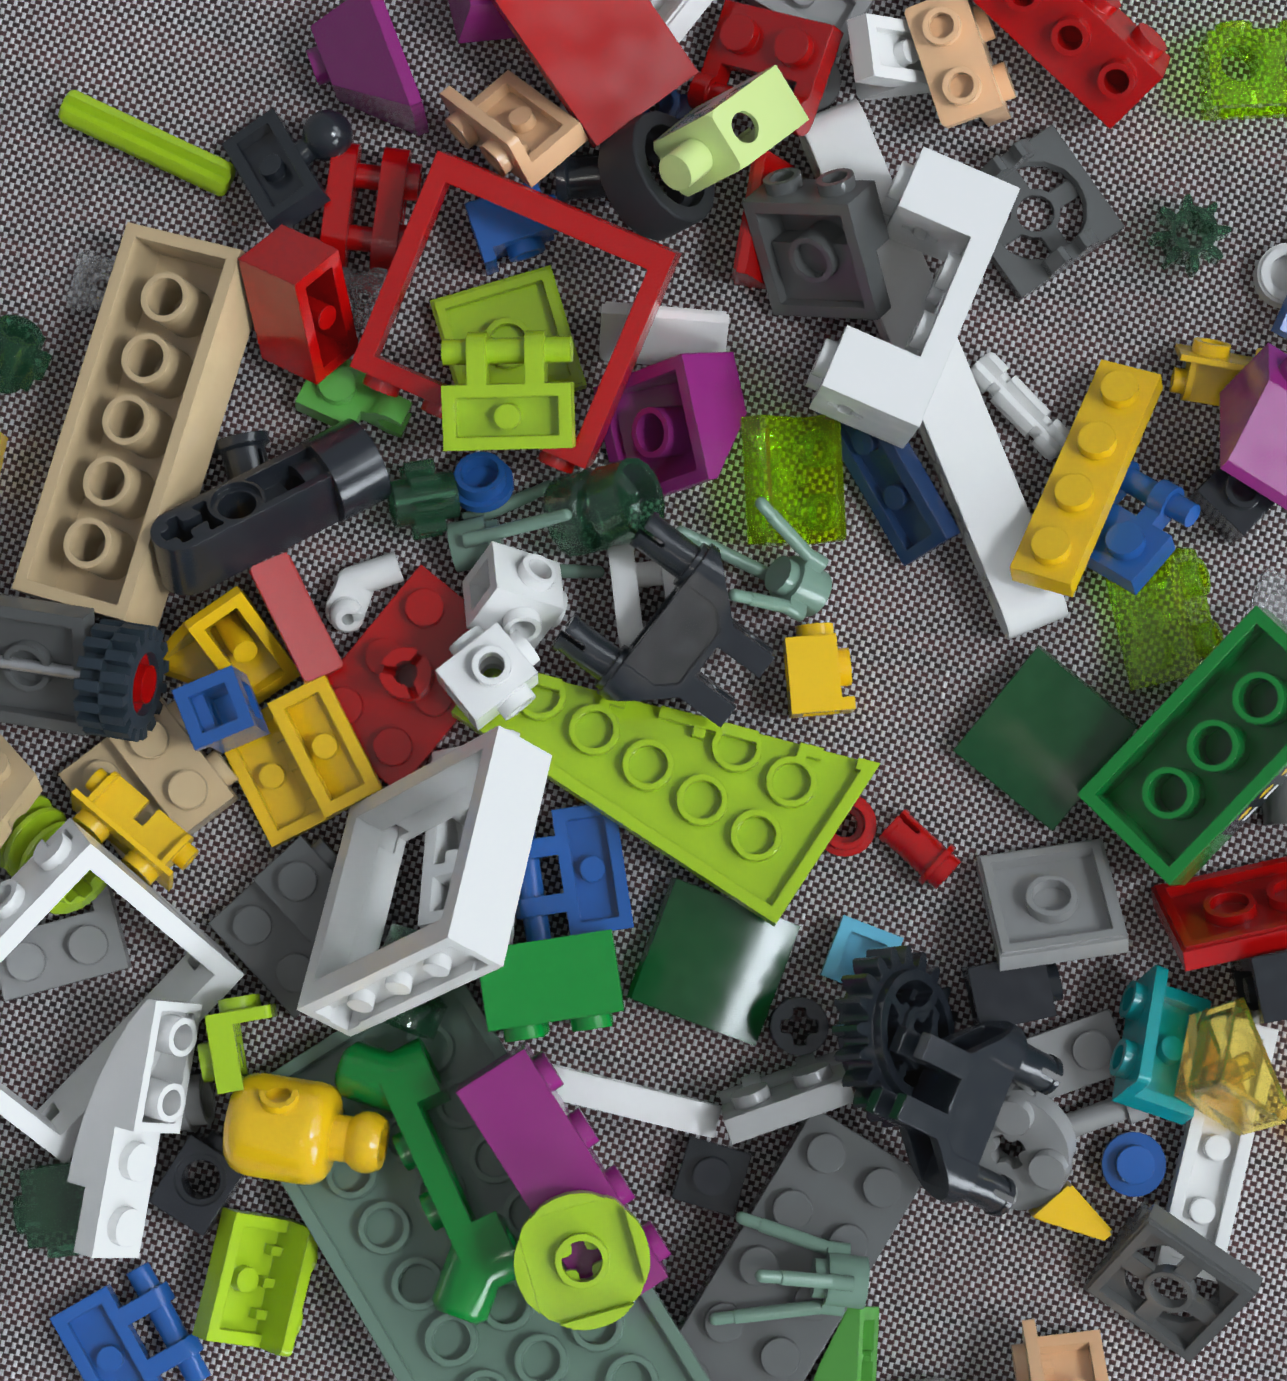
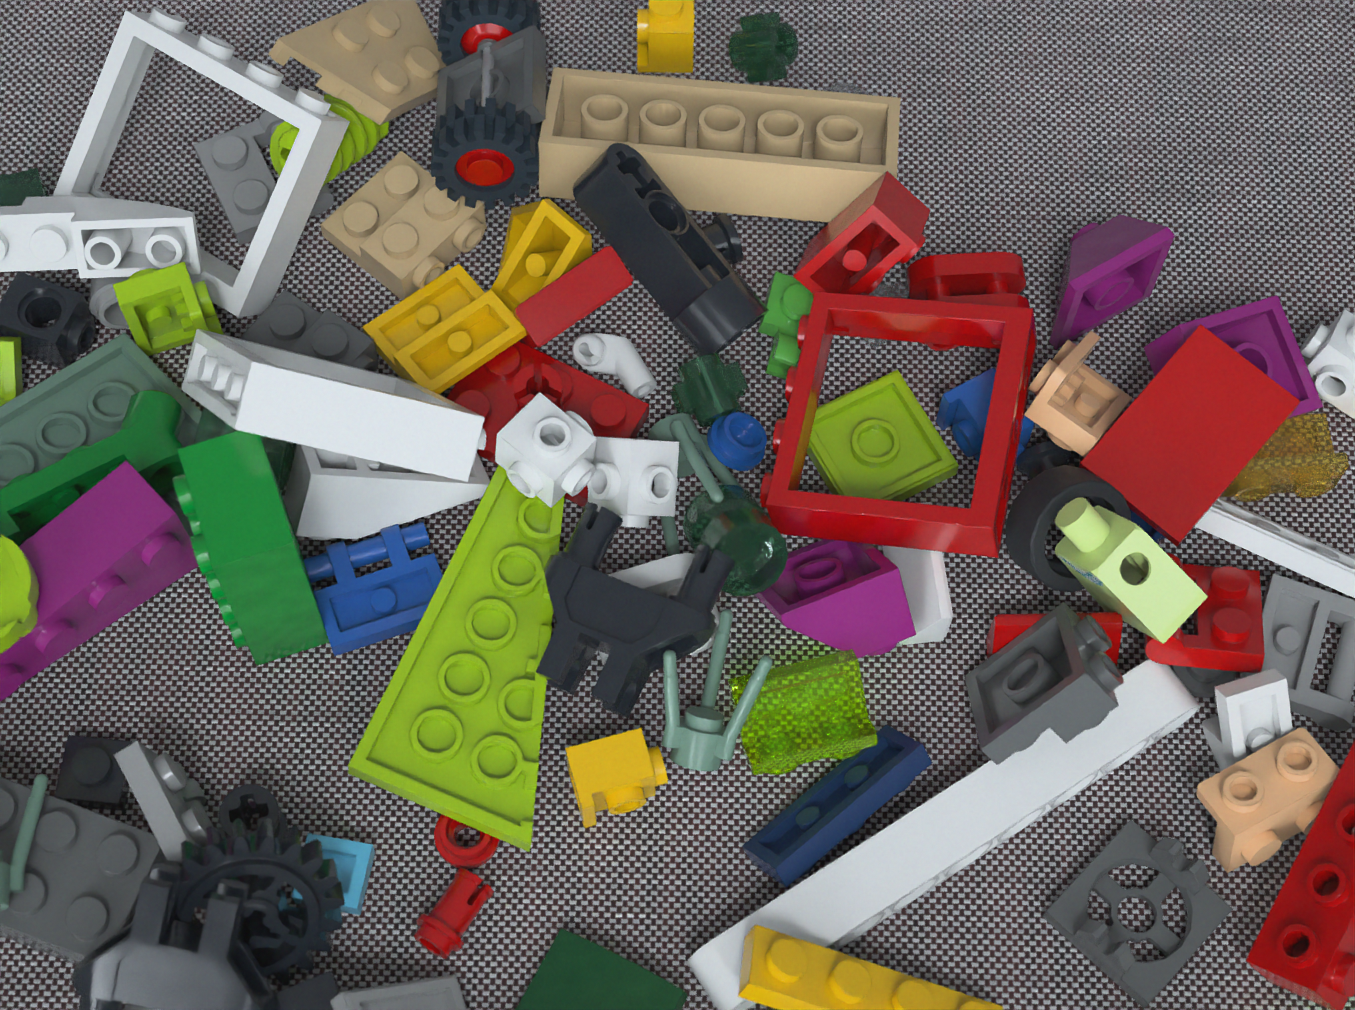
camera: 80 degrees right, 20 degrees down
lime axle [58,90,236,196] -> none
yellow hinge [71,768,199,892] -> none
blue brick [171,665,270,753] -> none
black plate [222,108,353,231] -> none
yellow piece [223,1073,390,1185] -> none
lime plate [441,330,576,451] -> none
white beam [552,1064,722,1138] -> none
dark green slope [626,877,801,1046] -> none
white plate [805,147,1020,449] -> none
white axle [970,352,1069,460] -> none

